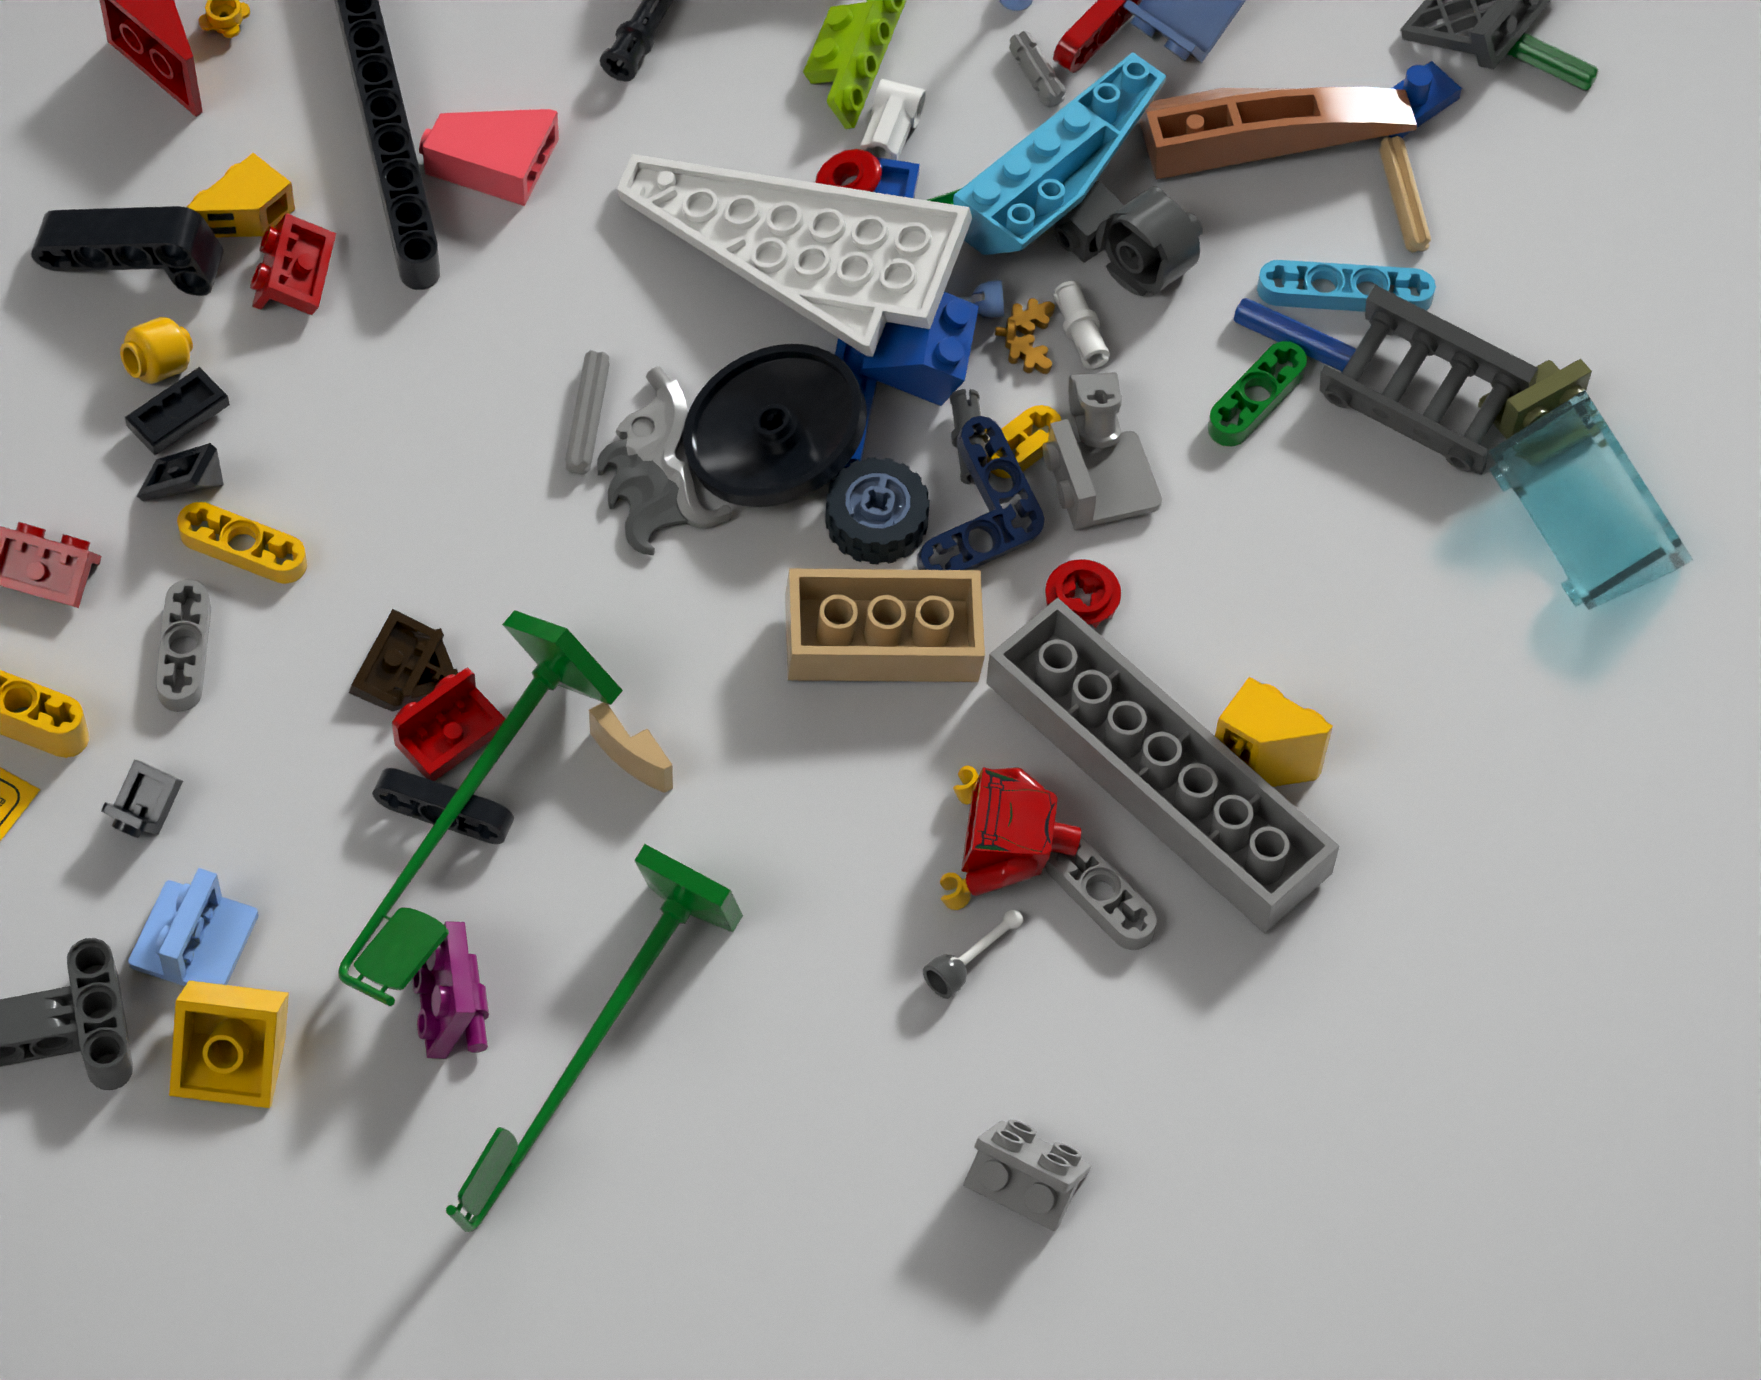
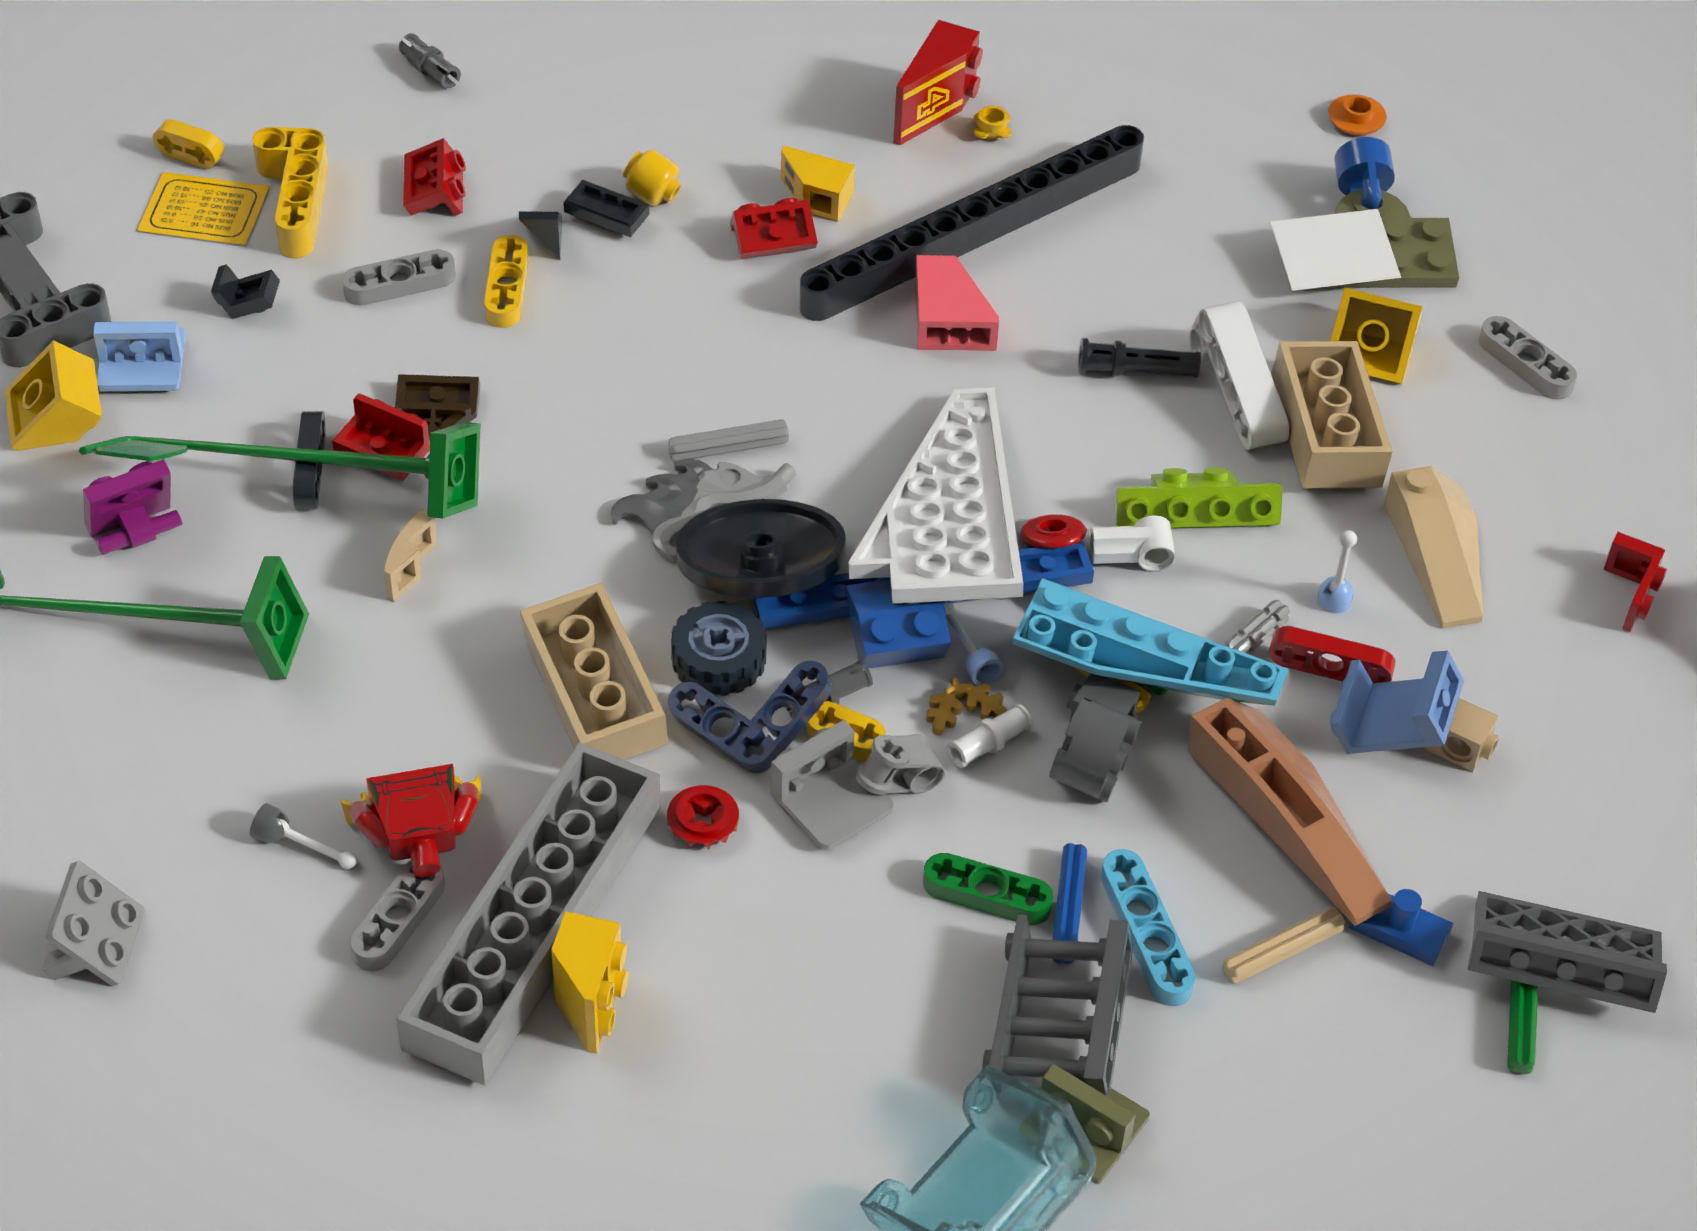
camera: 70 degrees right, 10 degrees down
black beam [31,206,224,296] -> none

